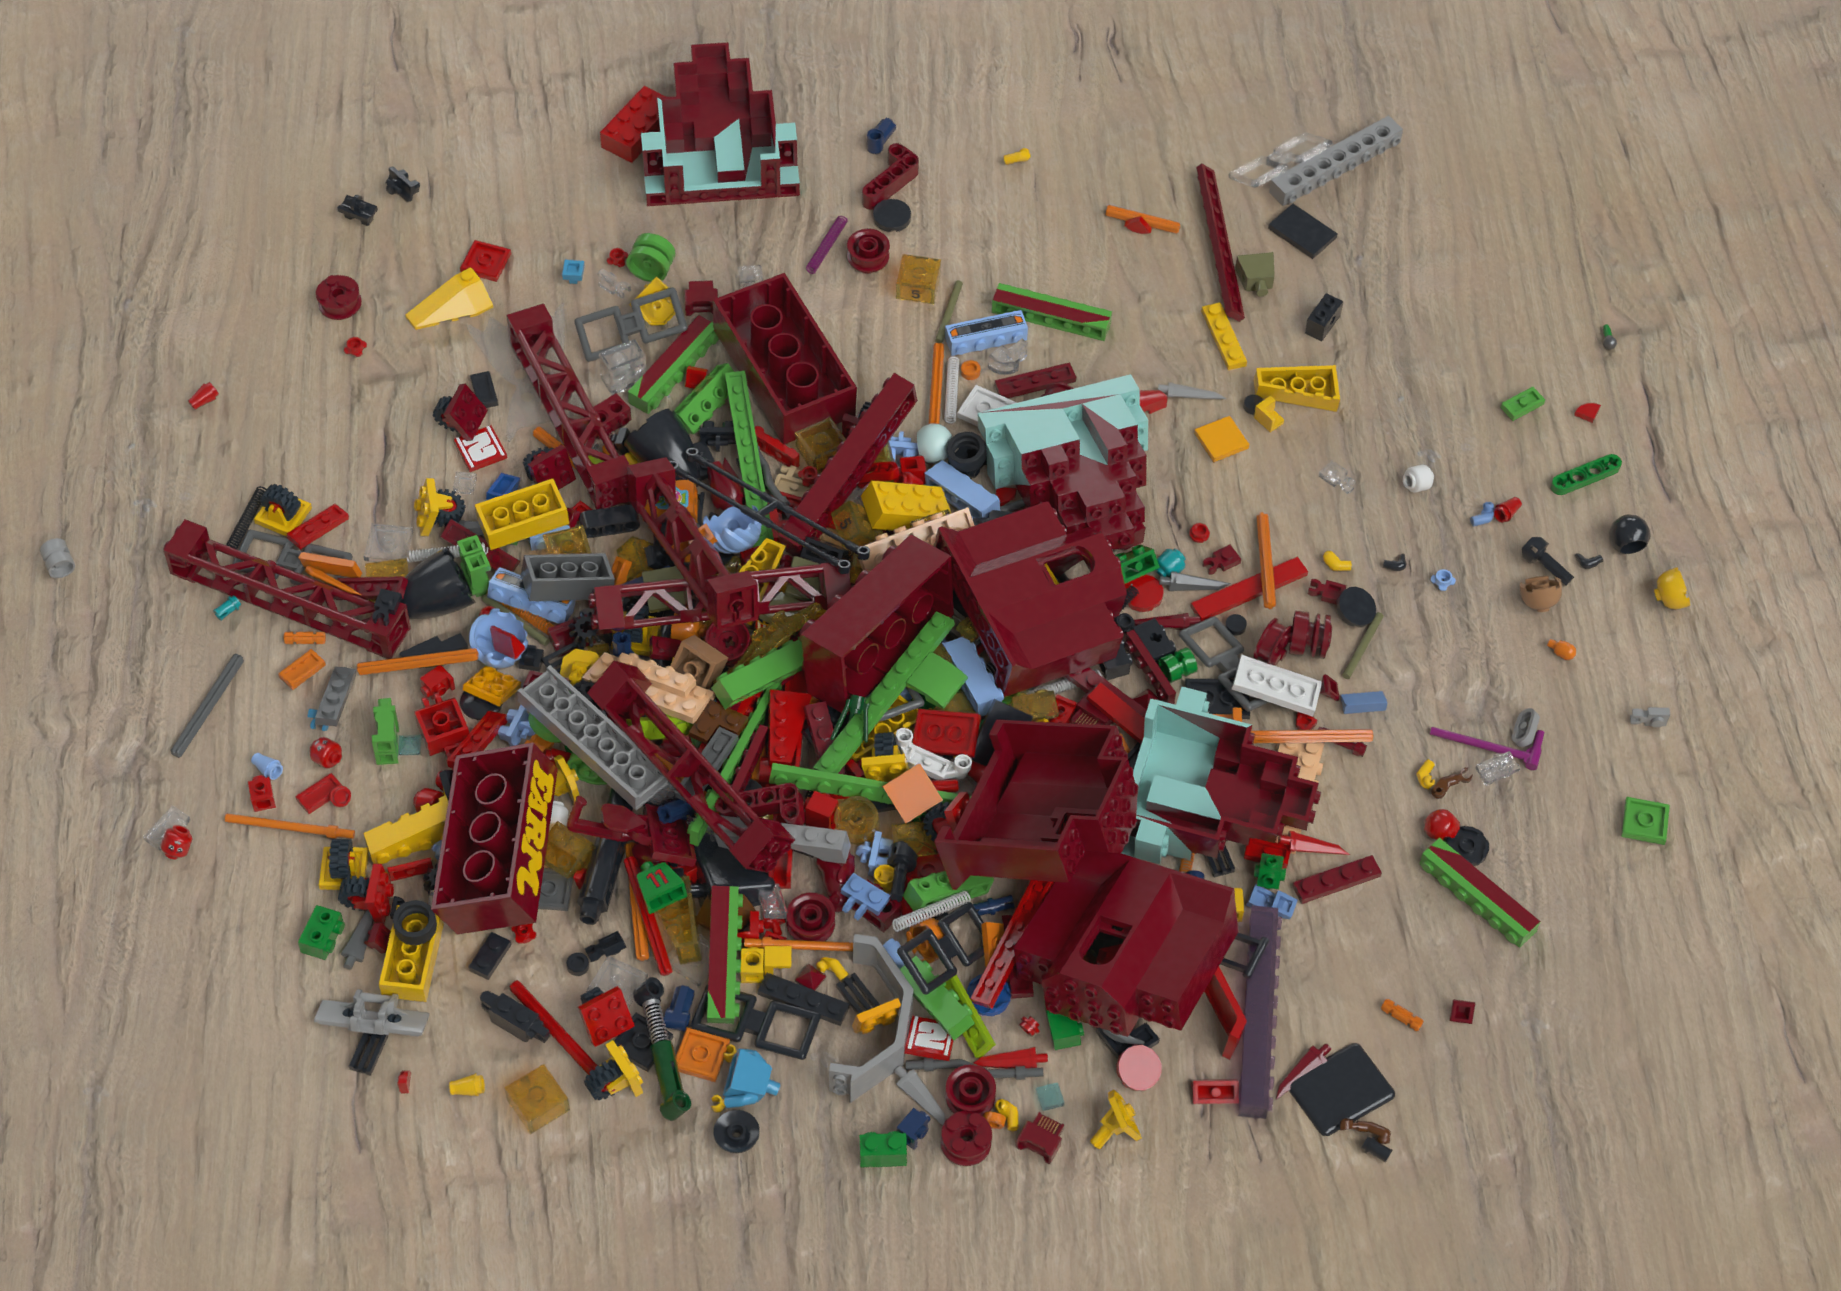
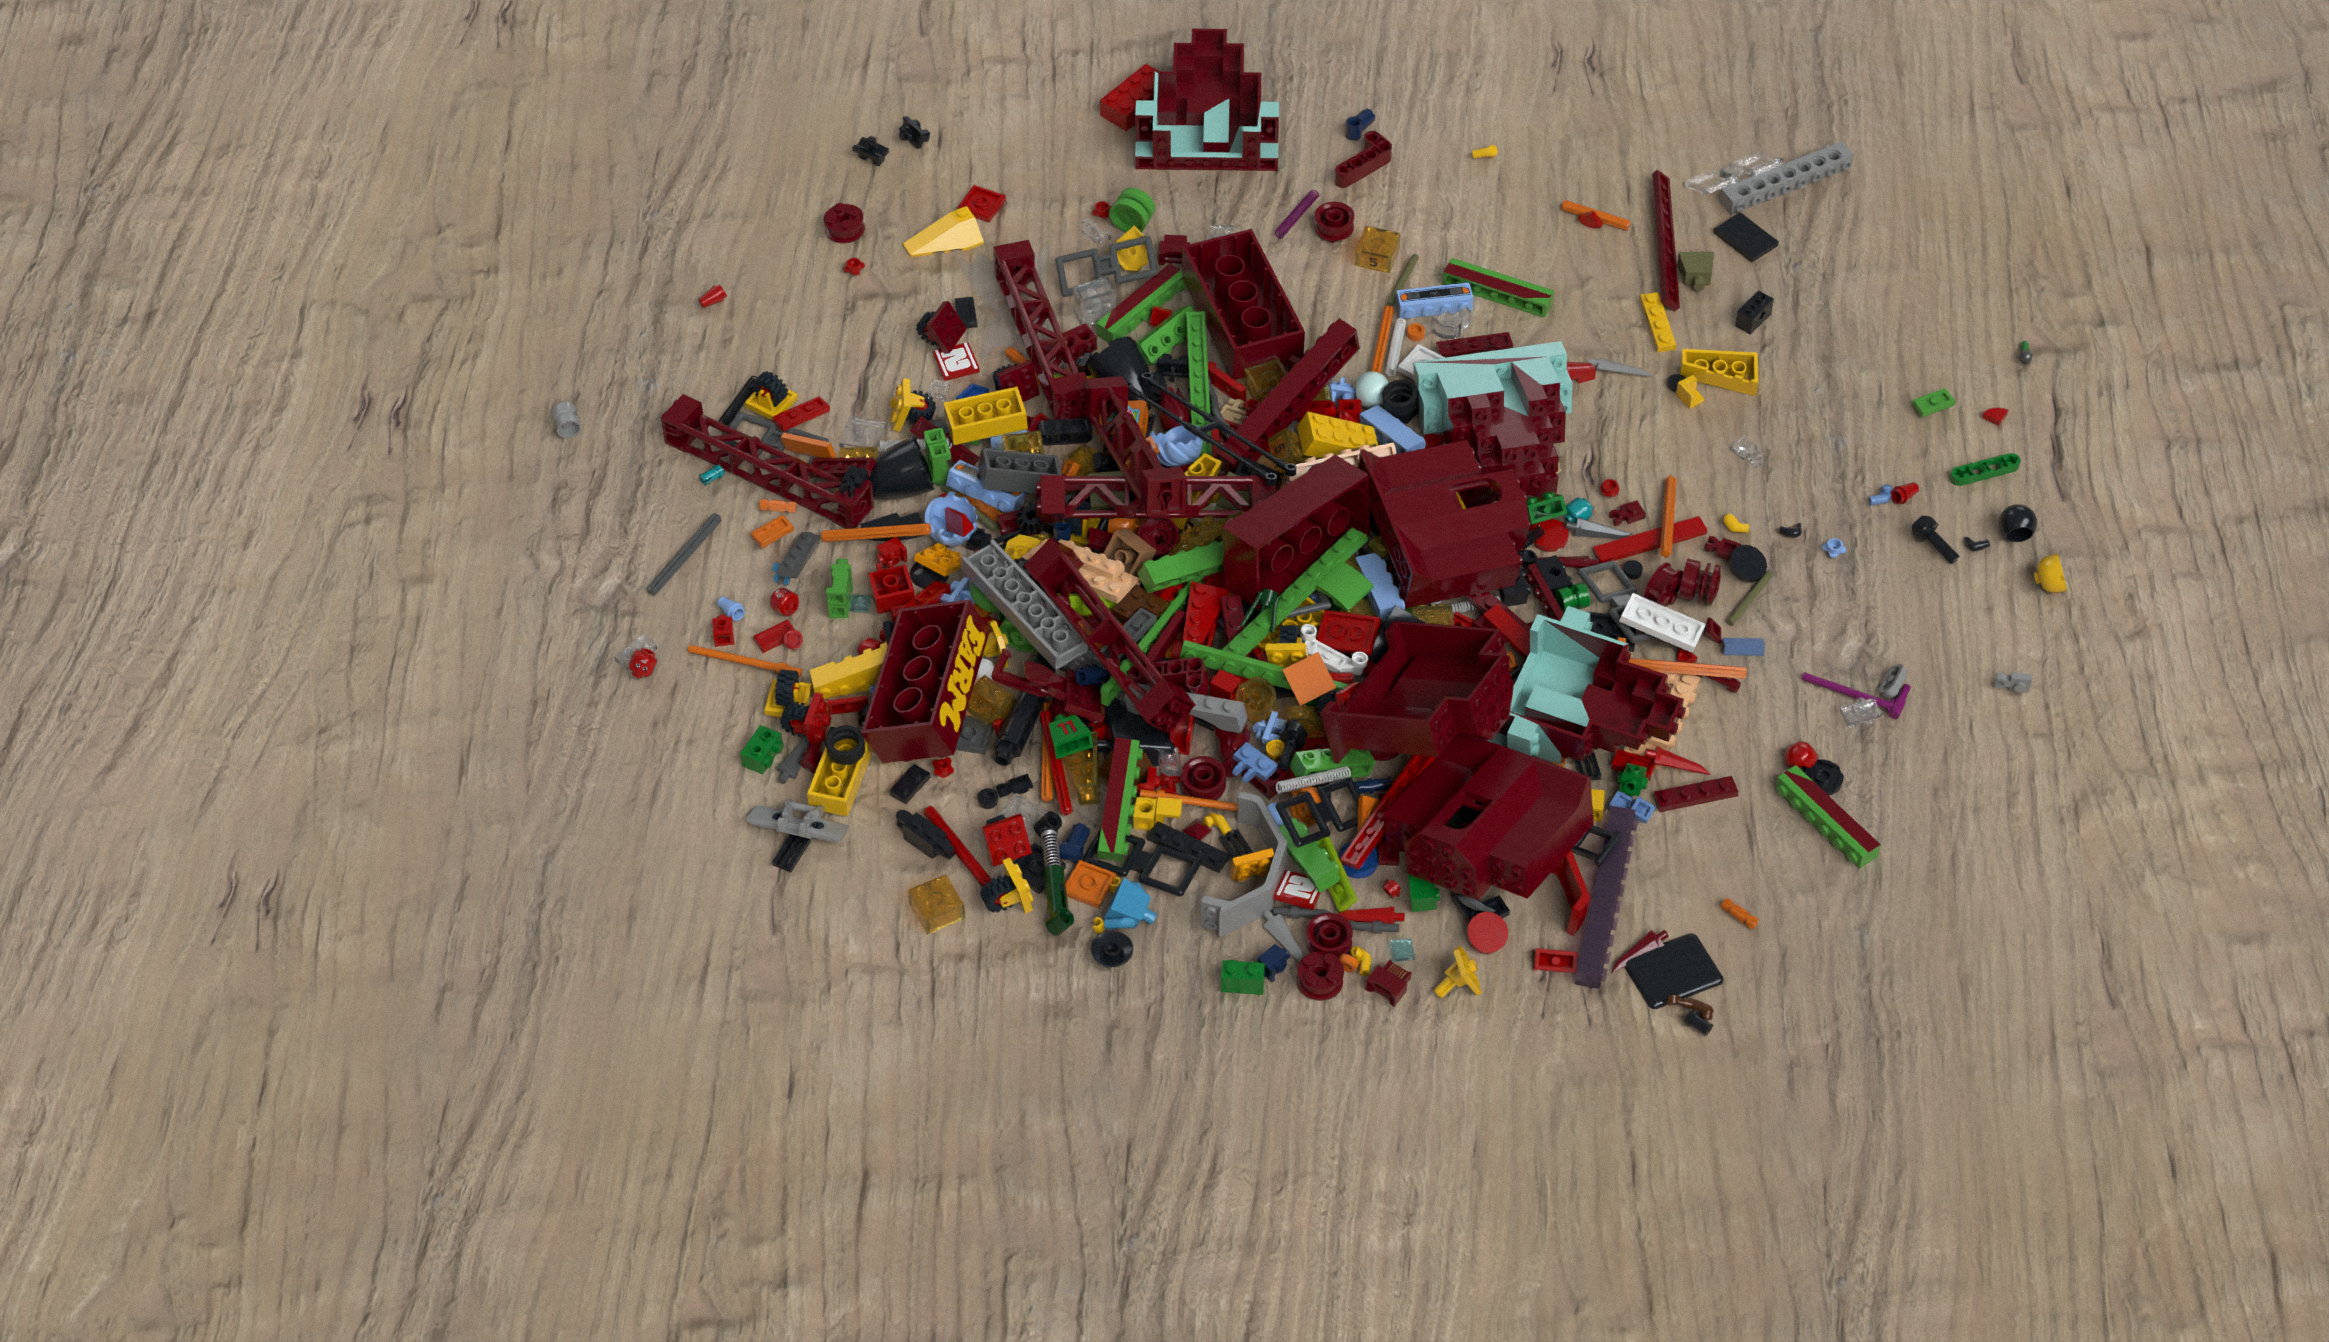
camera: 10 degrees right, 5 degrees down
orange bar [305,566,361,595] -> none
red tile [397,1070,411,1094] -> none
yellow cone [449,1073,485,1096] -> none
dark azure tile [562,260,585,284] -> none
black tile [873,199,911,232] -> none
light orange tile [1194,416,1250,462] -> none
white head [1403,464,1434,493] -> none
yellow arm [1416,759,1435,789] -> none
reddish brown arm [1431,767,1473,799] -> none
dark red slope [1450,999,1476,1024] -> none
medium nougat cylinder [1520,576,1562,612] -> none
orange cylinder [1547,639,1576,660] -> none
bright green plate [1621,797,1670,845] -> none

